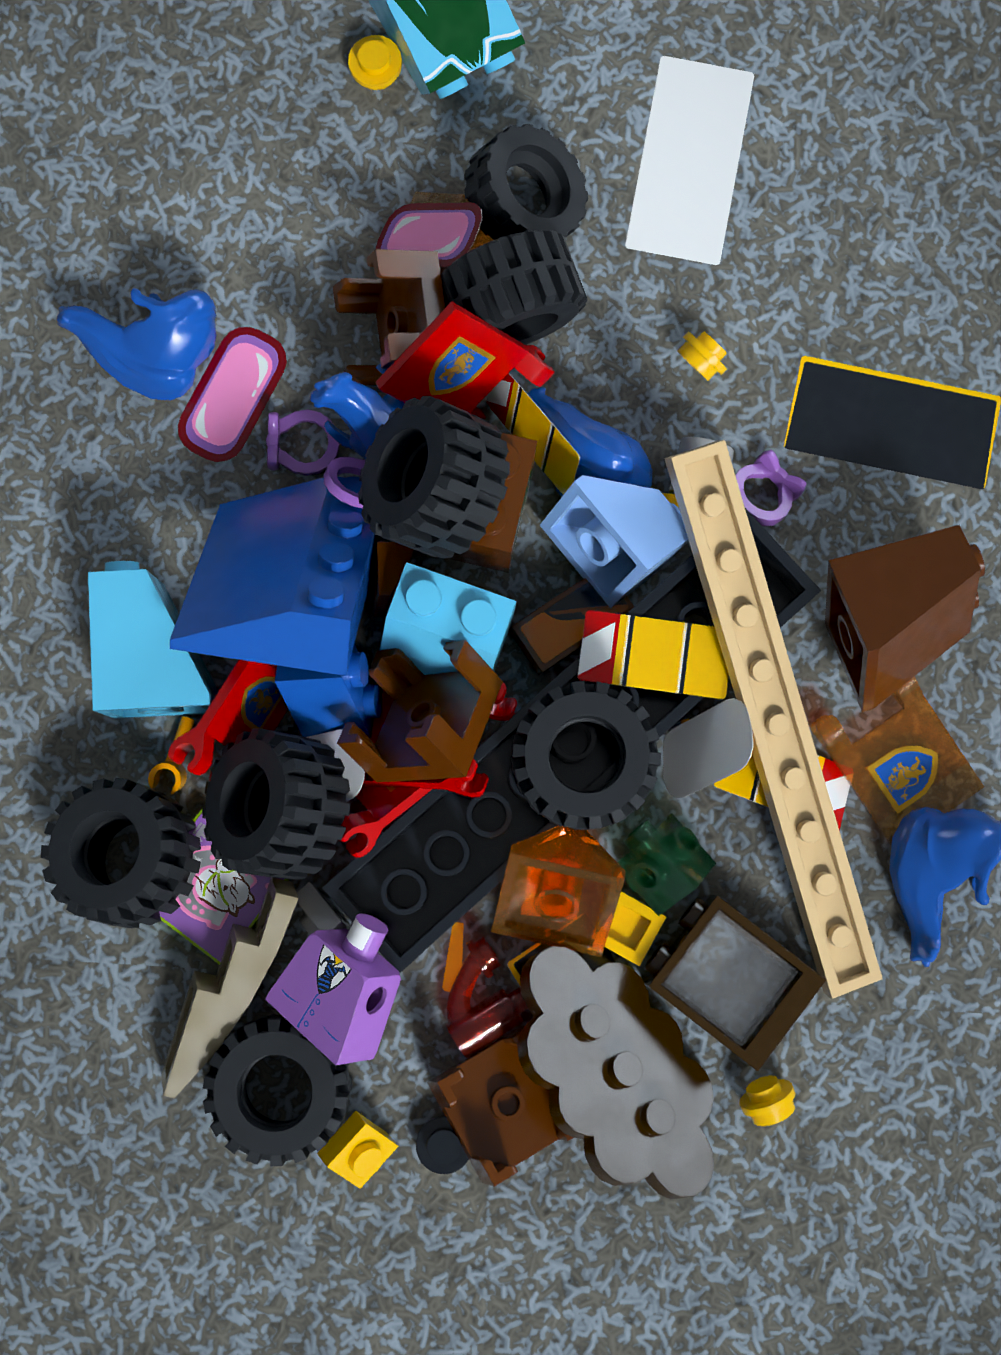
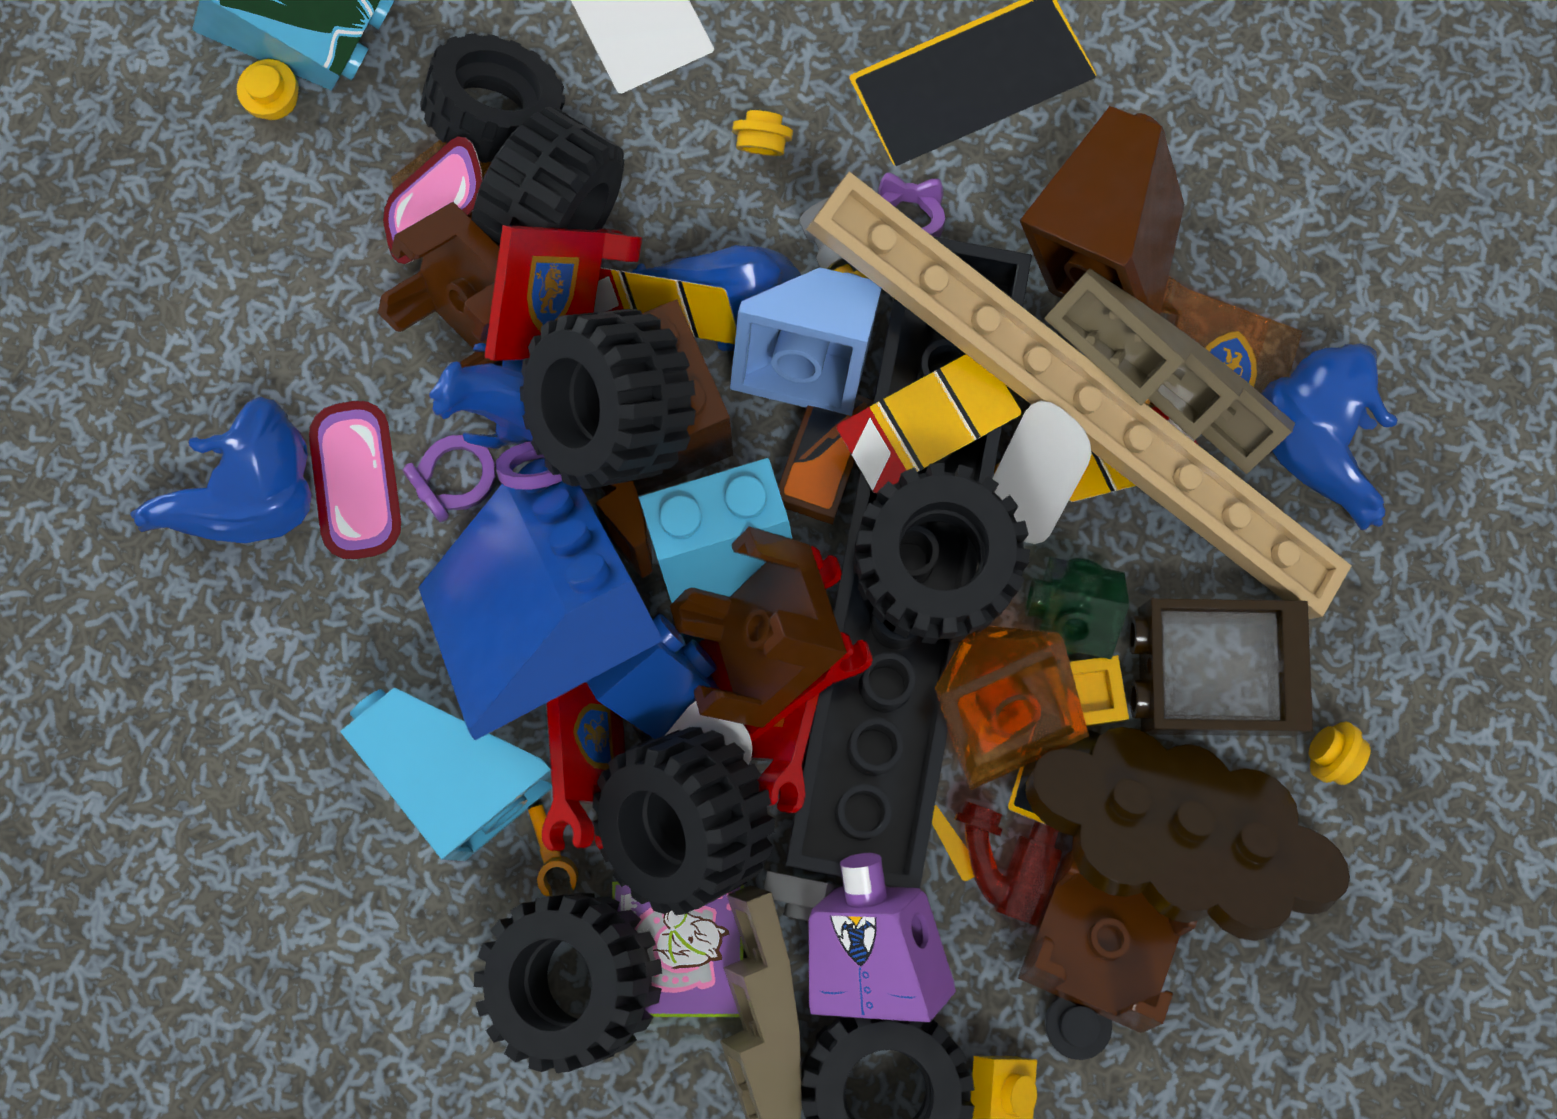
camera: 30 degrees left, 5 degrees down
none -> dark tan slope [1044,268,1295,474]

